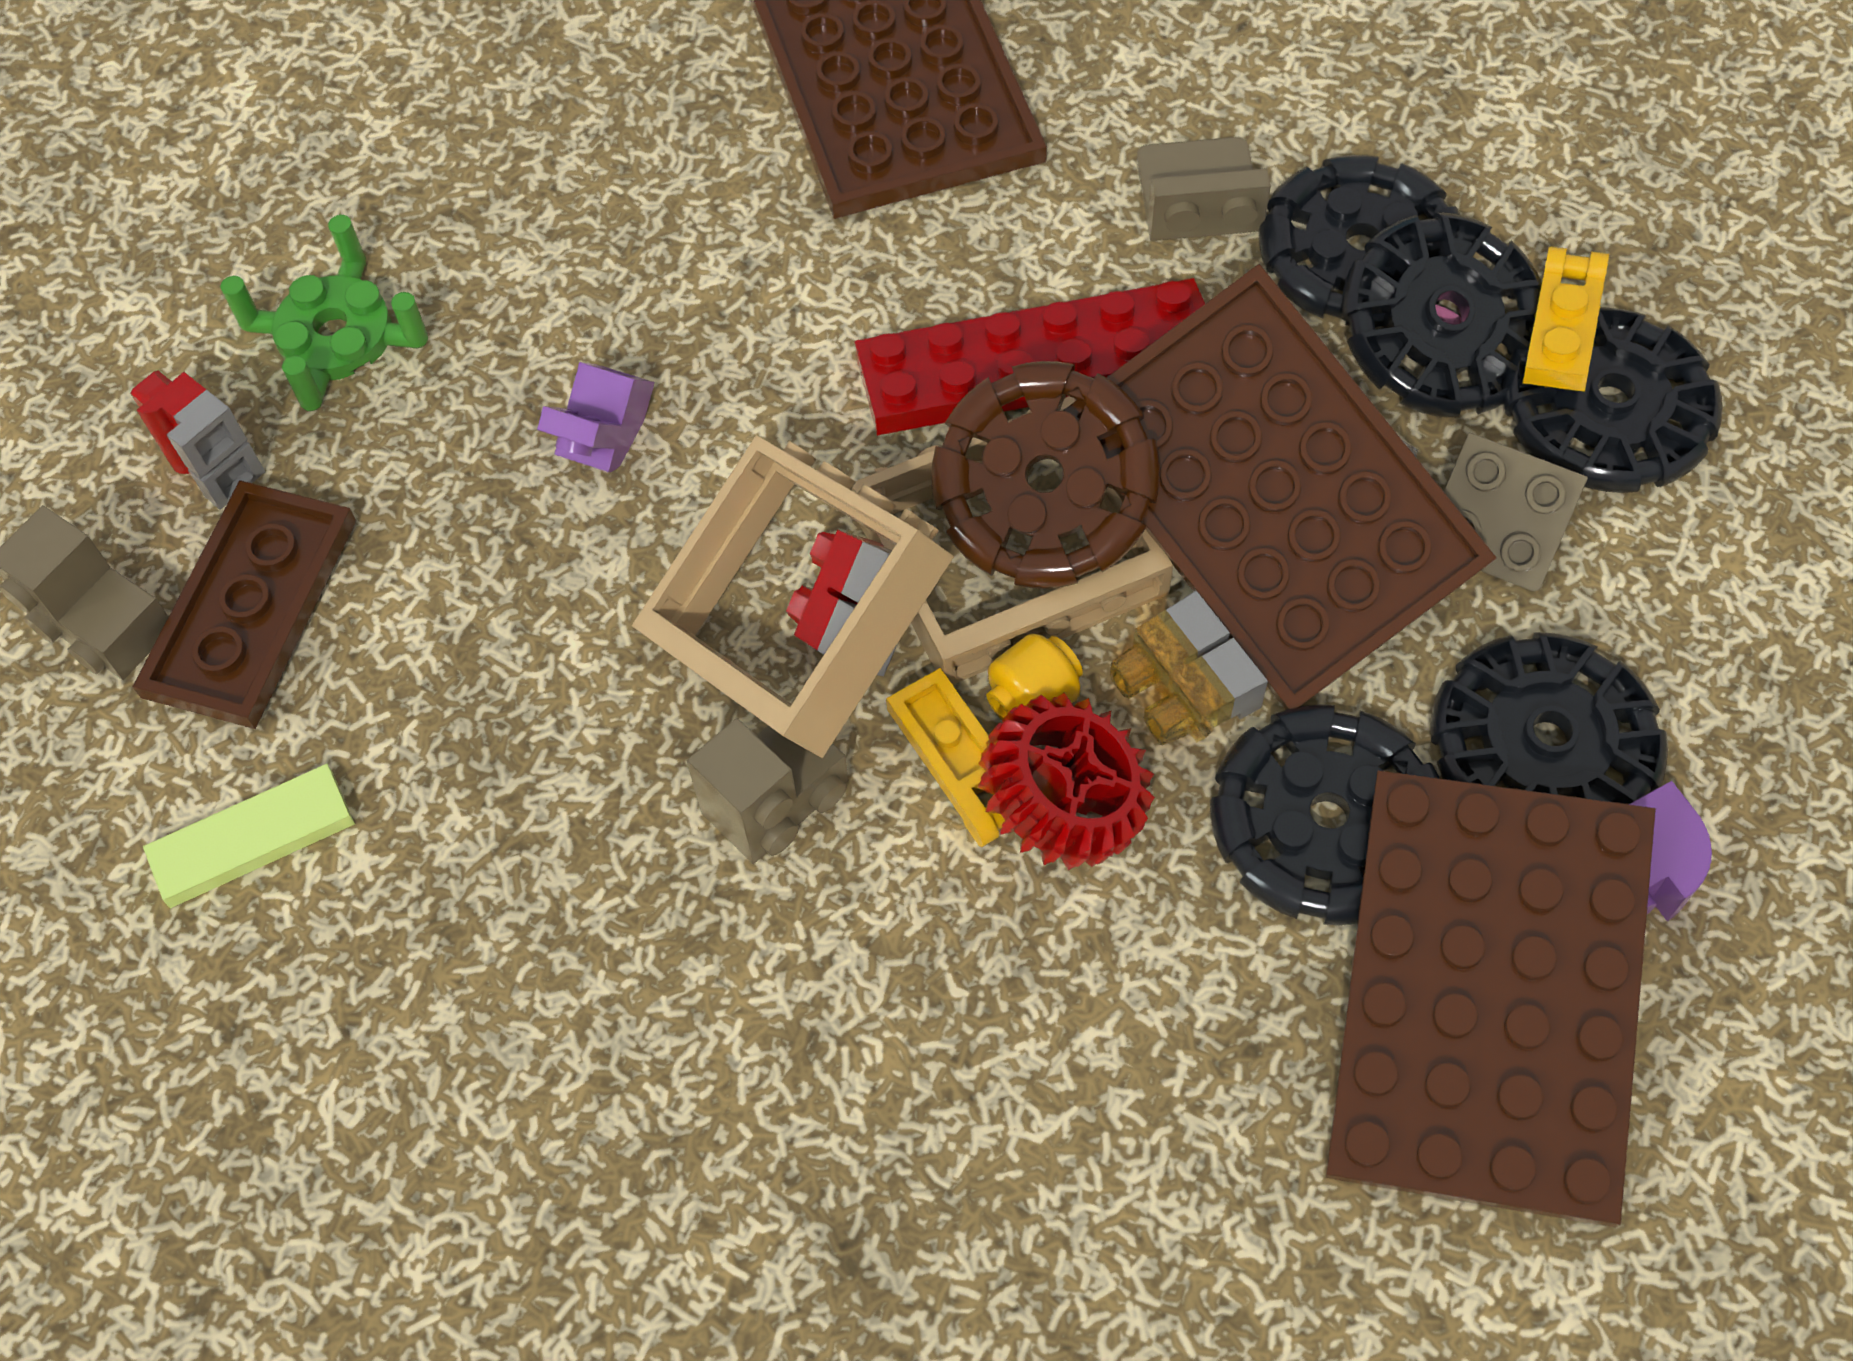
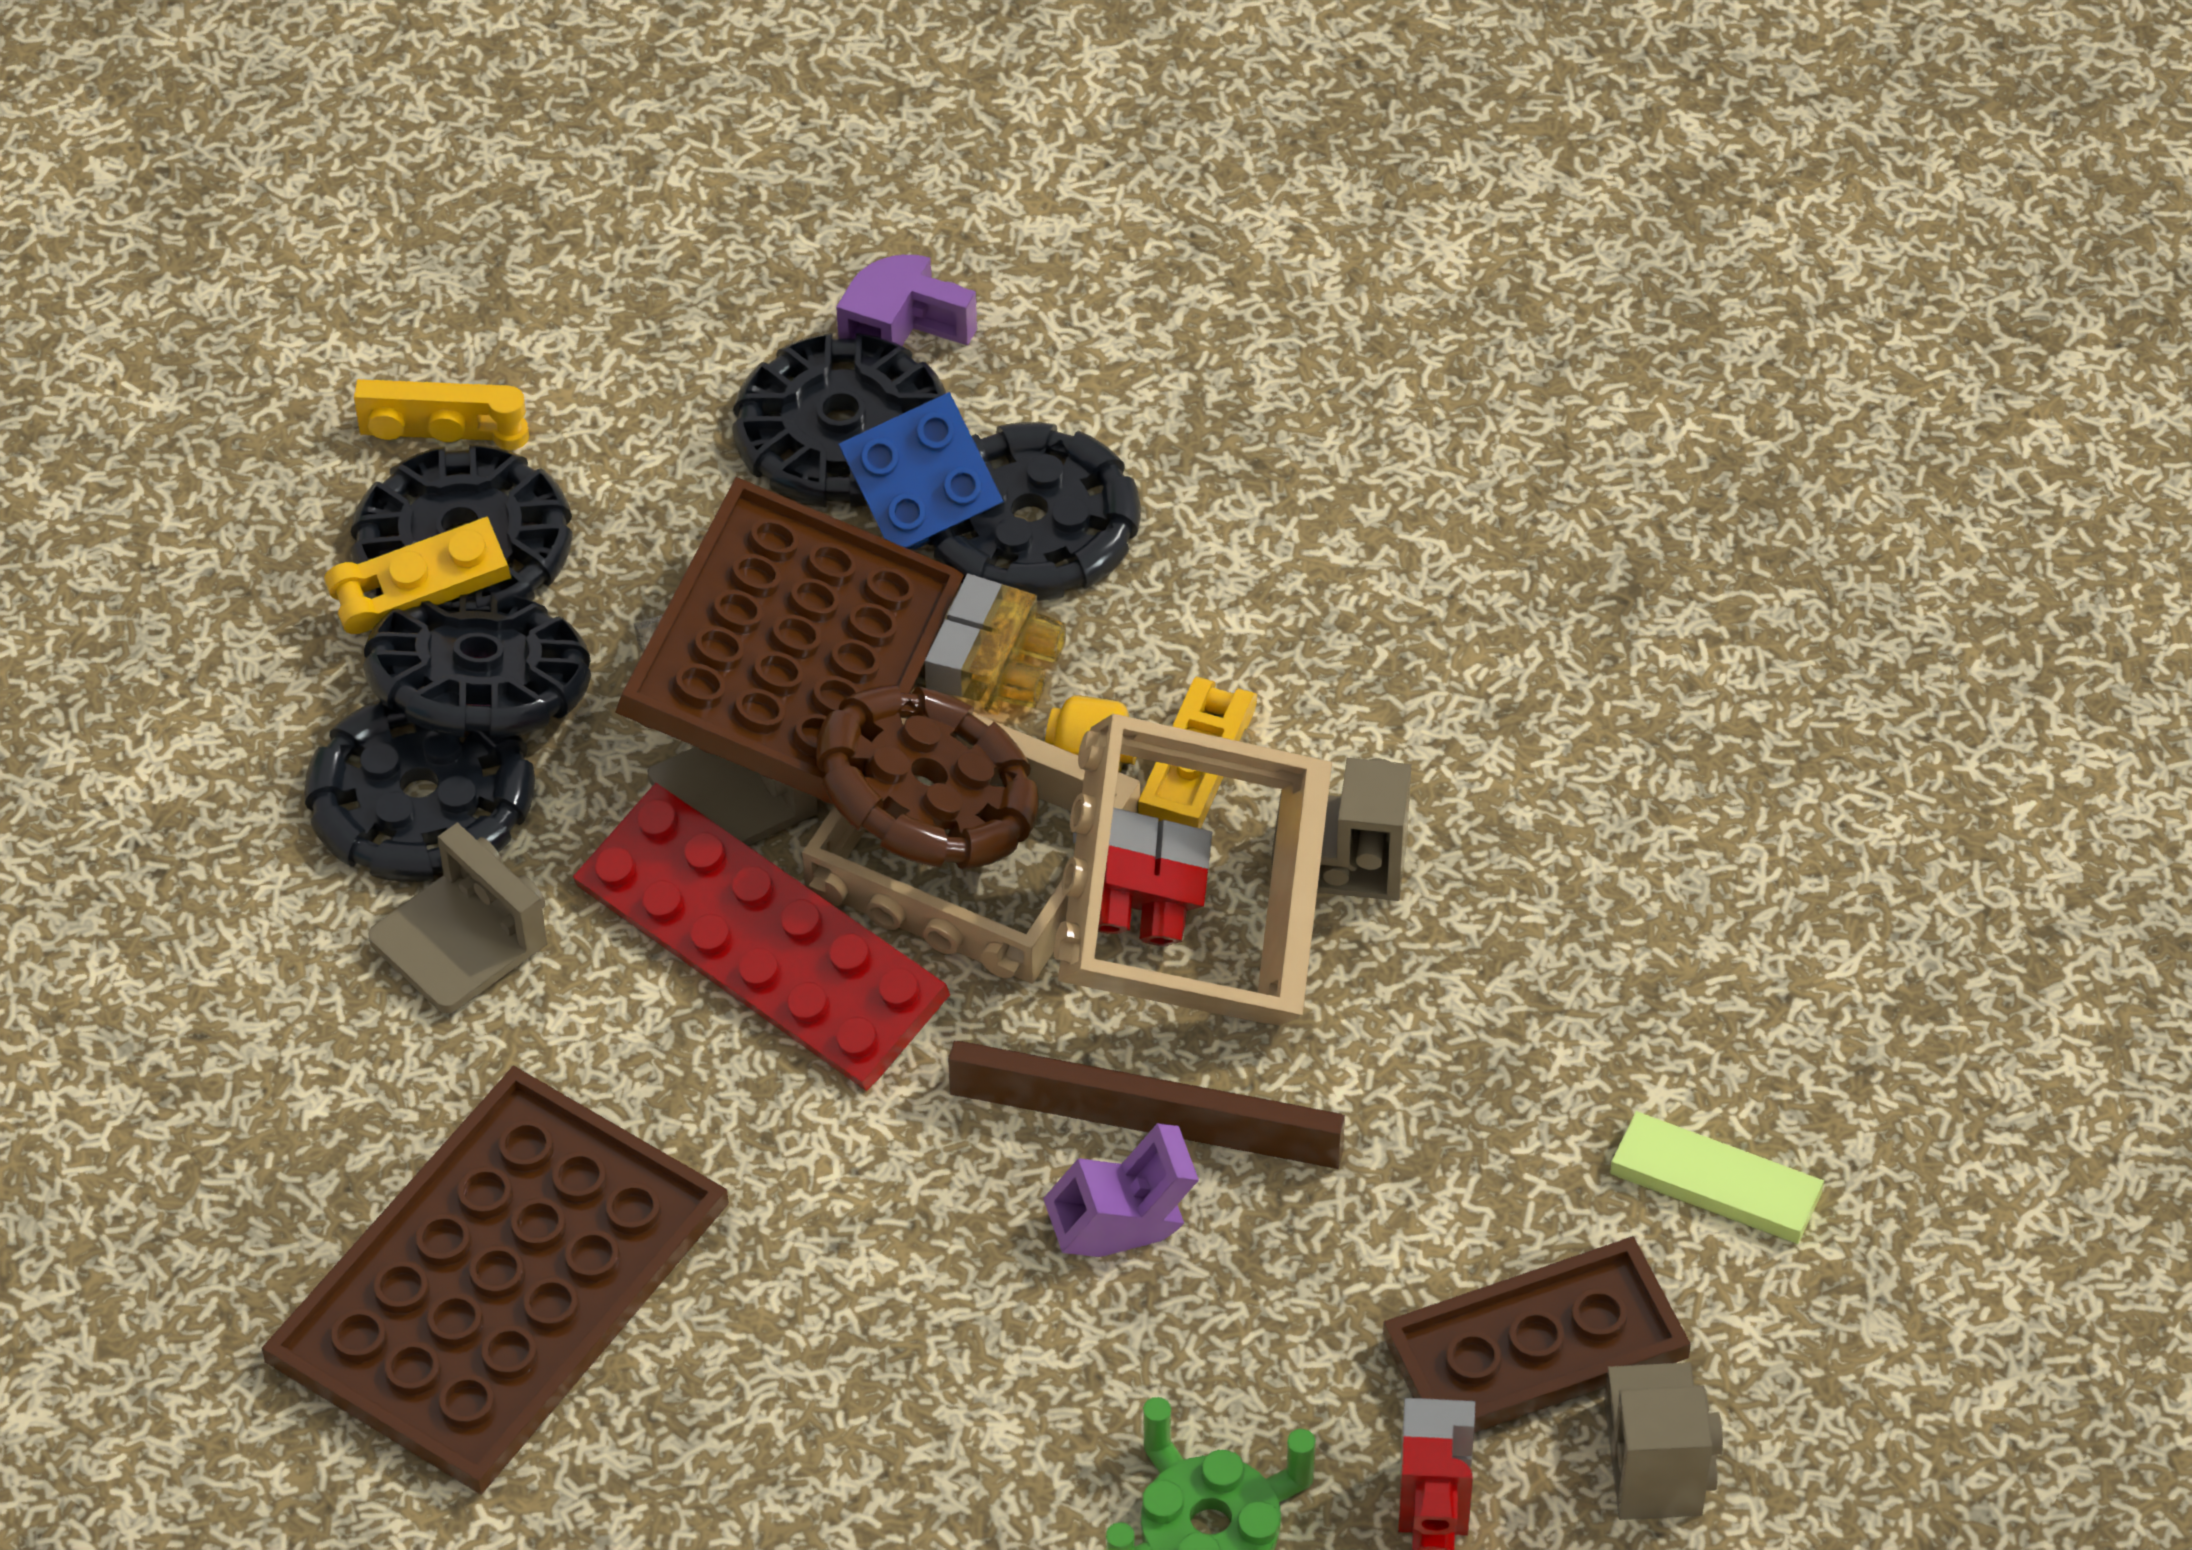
camera: 130 degrees left, 10 degrees down
red gear [978,692,1155,870] -> none
reddish brown plate [1326,770,1656,1228] -> none
dark tan bracket [1444,432,1588,592] -> none
none -> yellow plate [354,379,529,450]
none -> blue hinge [838,392,1004,551]
none -> reddish brown tile [948,1041,1345,1169]

